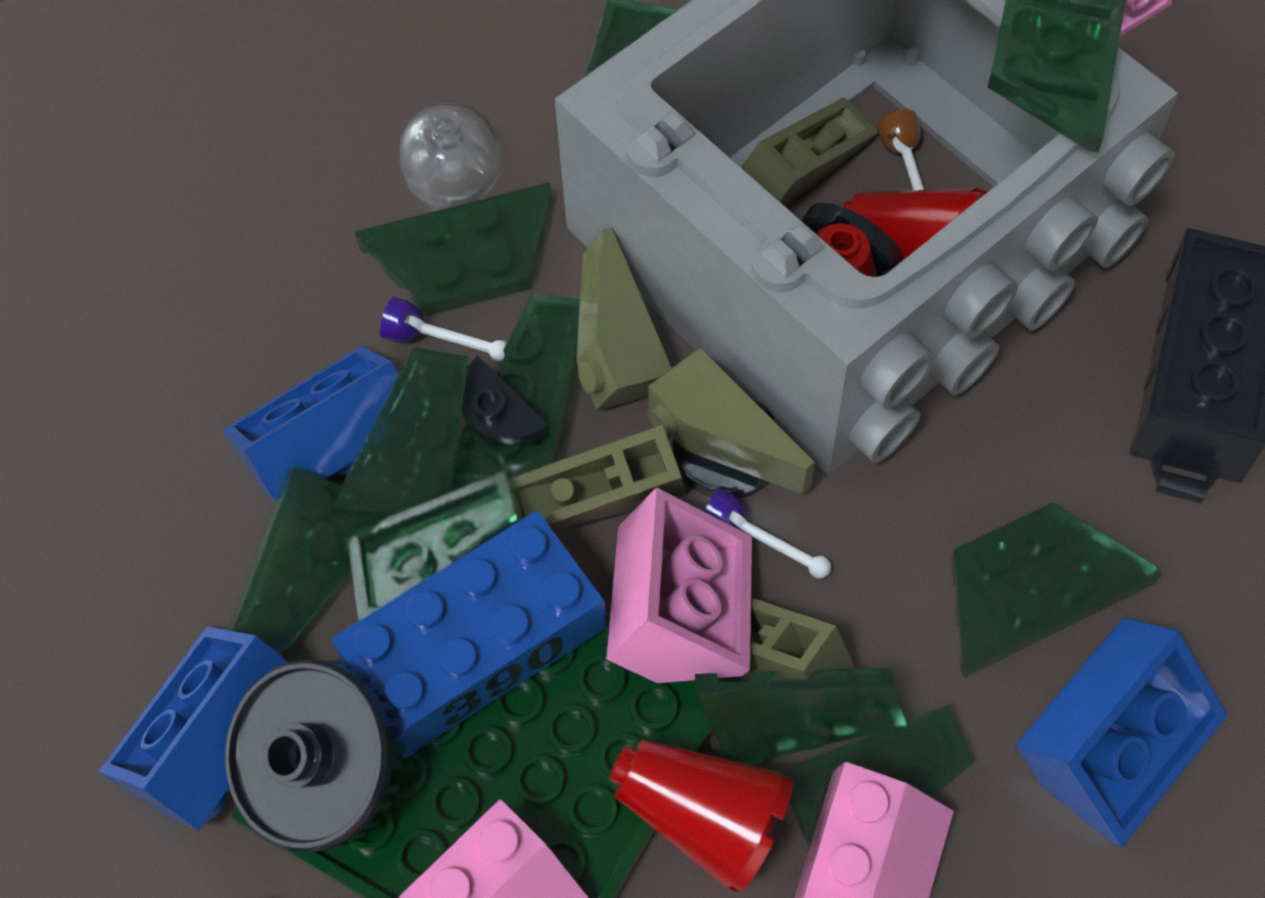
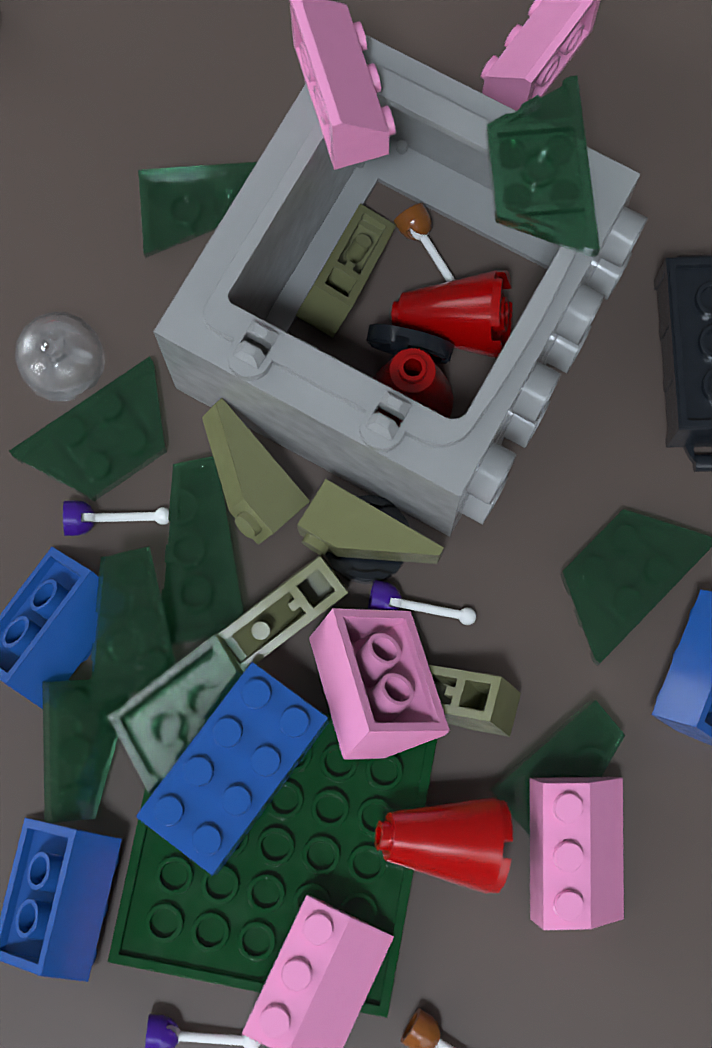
camera: 20 degrees left, 15 degrees up
wheel [225,659,405,852] -> none
black plate [457,355,550,446] -> none
clear green wing [695,668,907,764] -> none

